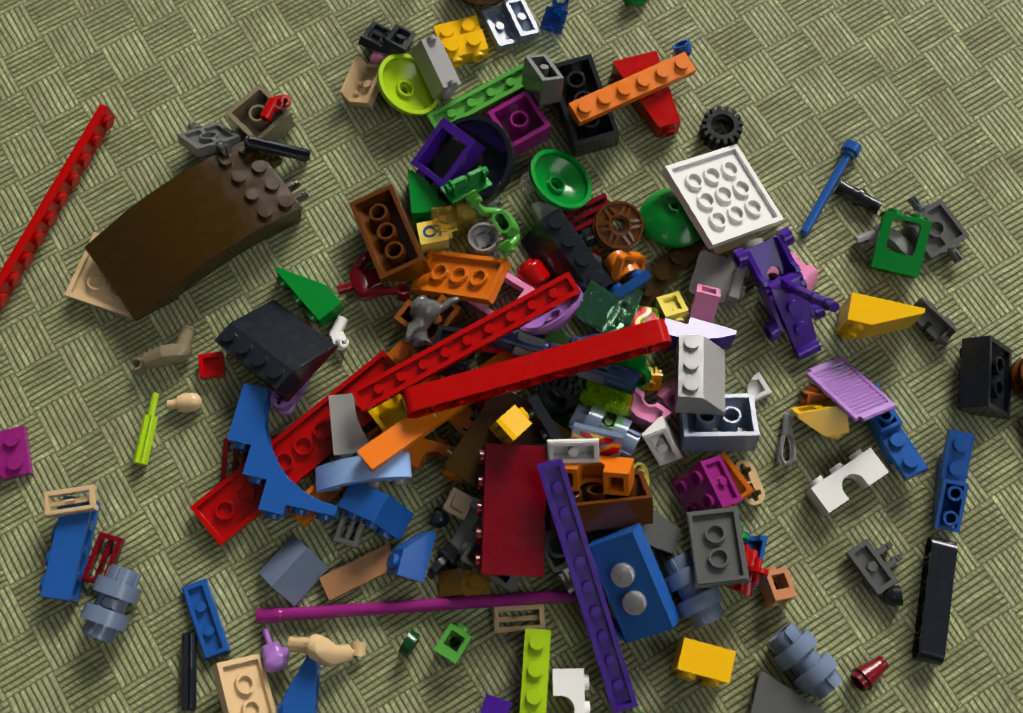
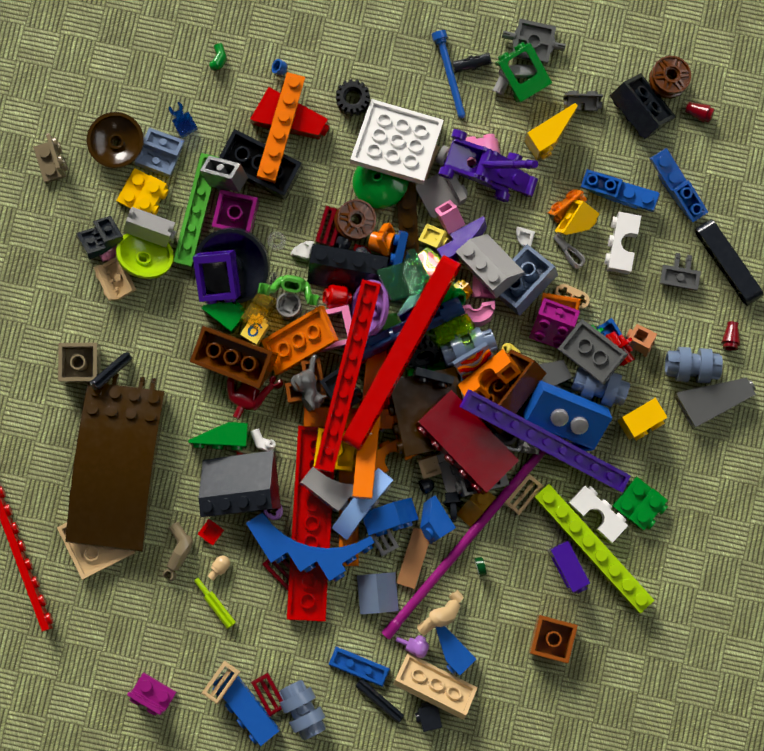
camera: 45 degrees left, 10 degrees up
dark grey plate [177,122,241,158] -> none
red arm [259,94,291,122] -> none
bright green brick [434,622,473,665] -> none
green hinge [440,166,493,205] -> none
yellow slope [489,405,532,444] -> none
green dish [529,149,592,211] -> none
white slope [547,438,600,463] -> none
white slope [642,416,683,466] -> none
medium lavender window [805,356,898,422] -> none
black hinge [883,585,903,606] -> none

